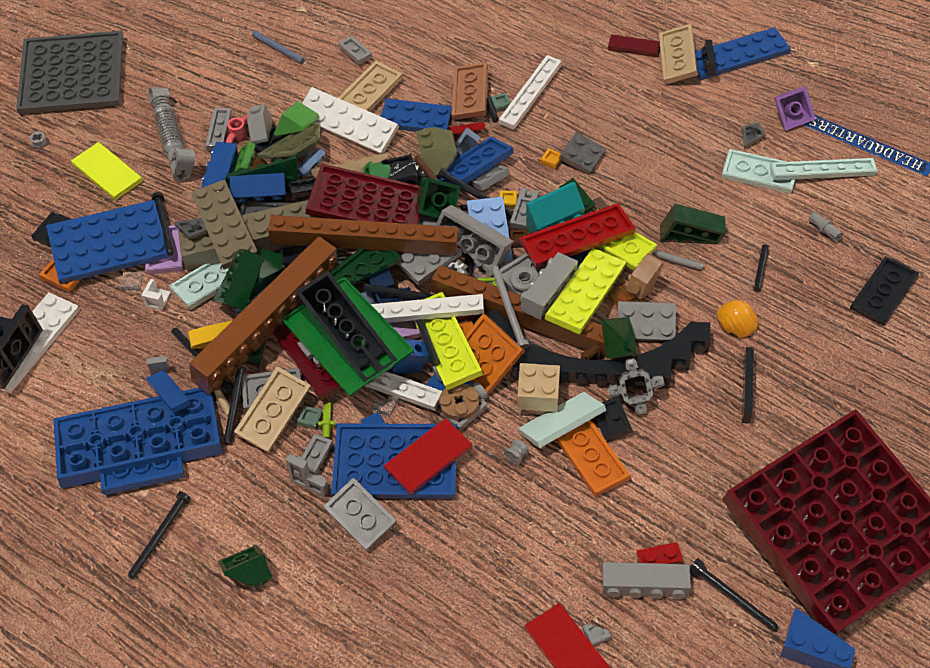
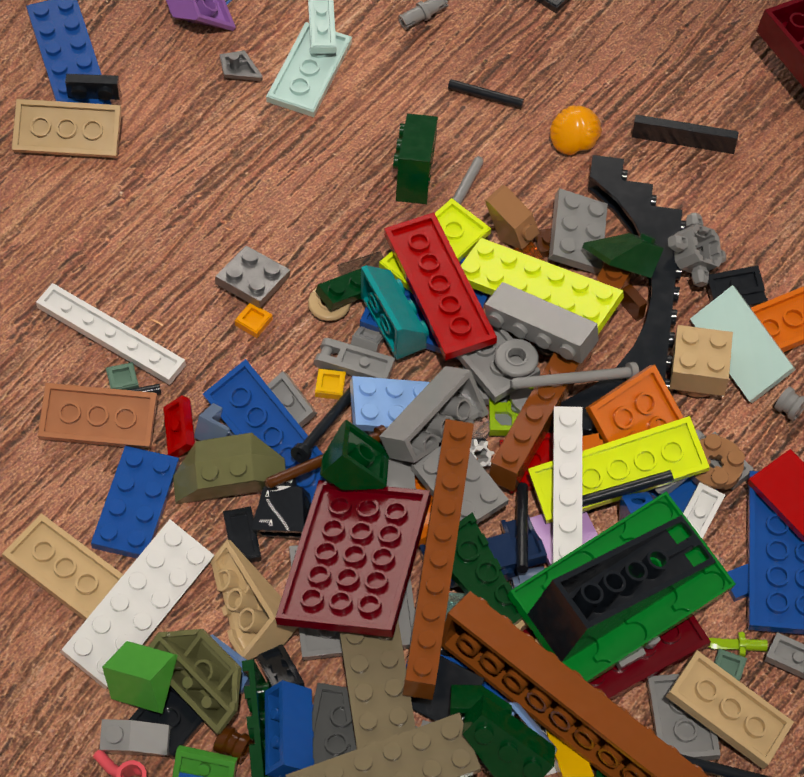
camera: 90 degrees left, 5 degrees up
green brick [363,161,392,179] -> none
reddish brown tile [509,229,527,248] -> none
dark red tile [608,34,660,57] -> none

